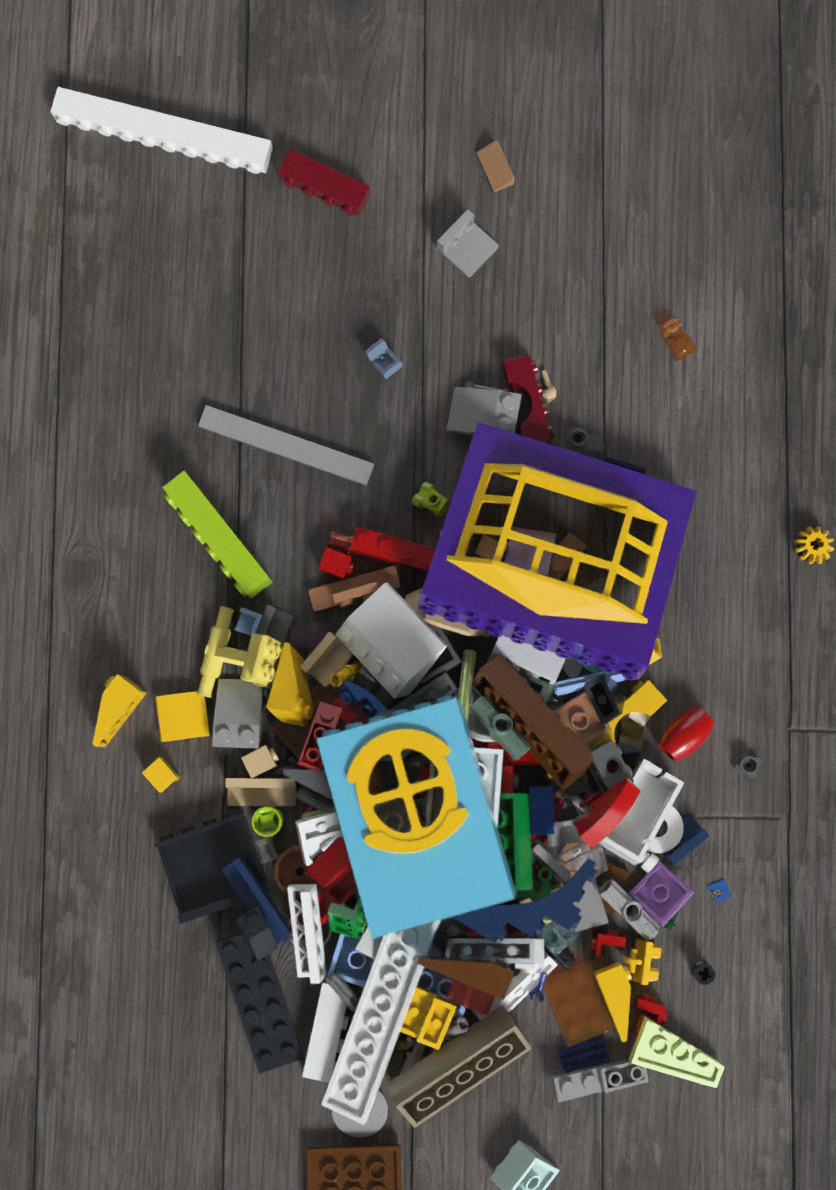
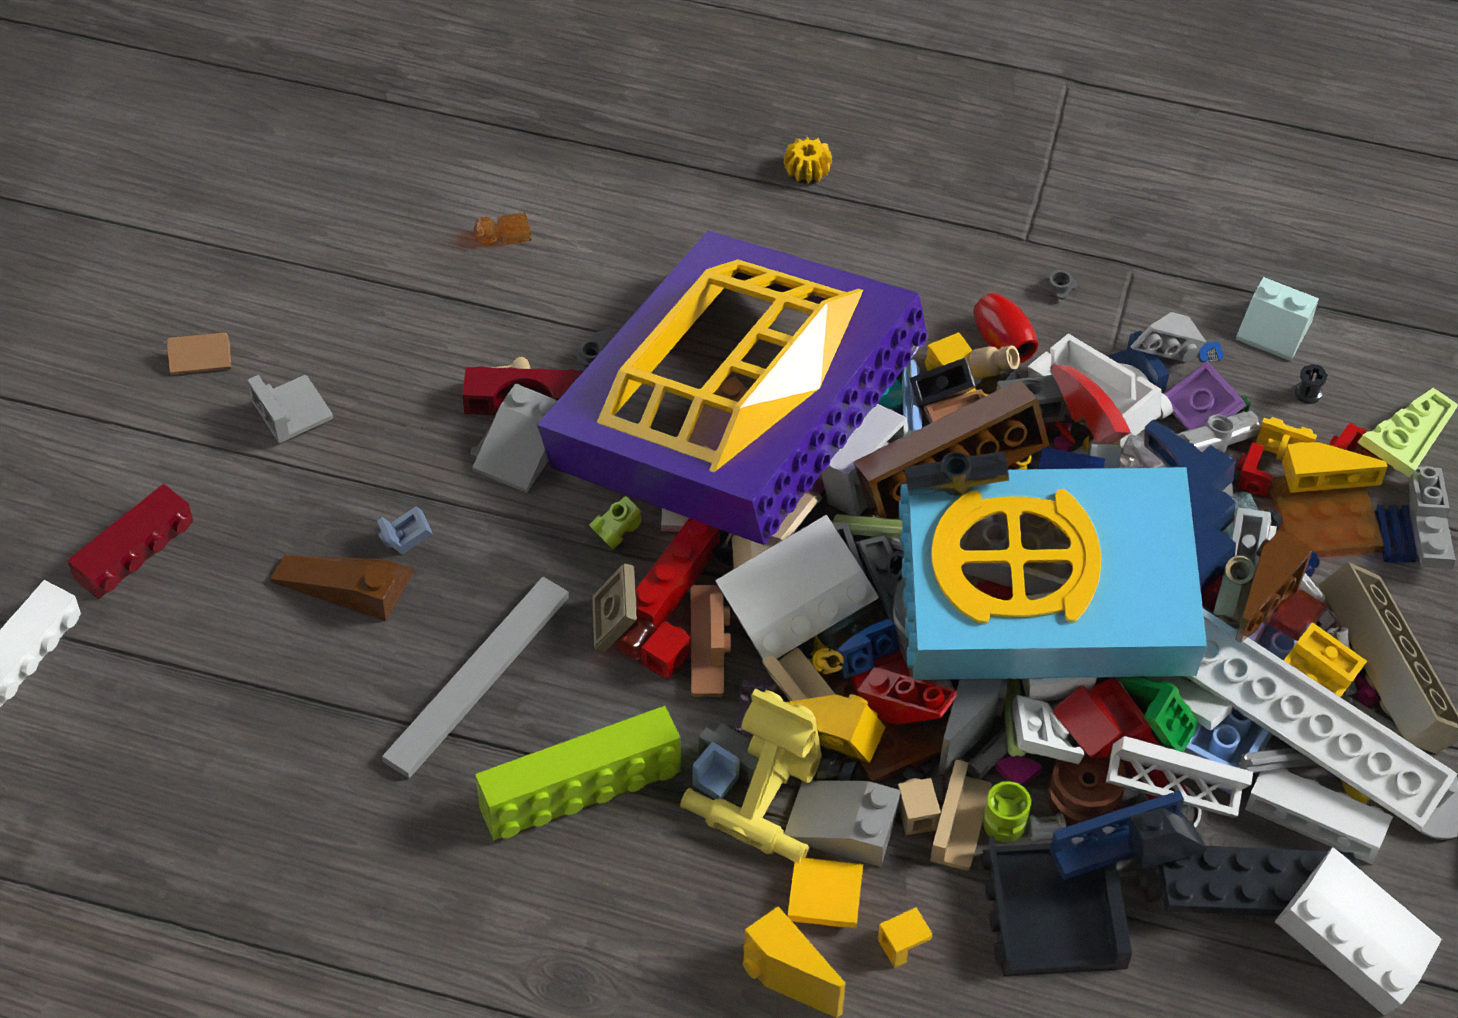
camera: 75 degrees left, 30 degrees down
none -> reddish brown wedge [271,554,414,621]
none -> dark tan tile [592,563,637,652]
none -> black piece [904,451,1009,497]
none -> tan piece [969,345,1020,379]
none -> light grey slope [1131,312,1206,362]
none -> tan piece [1213,556,1255,625]
none -> light aqua slope [1236,277,1319,361]
none -> white slope [1275,847,1442,1016]

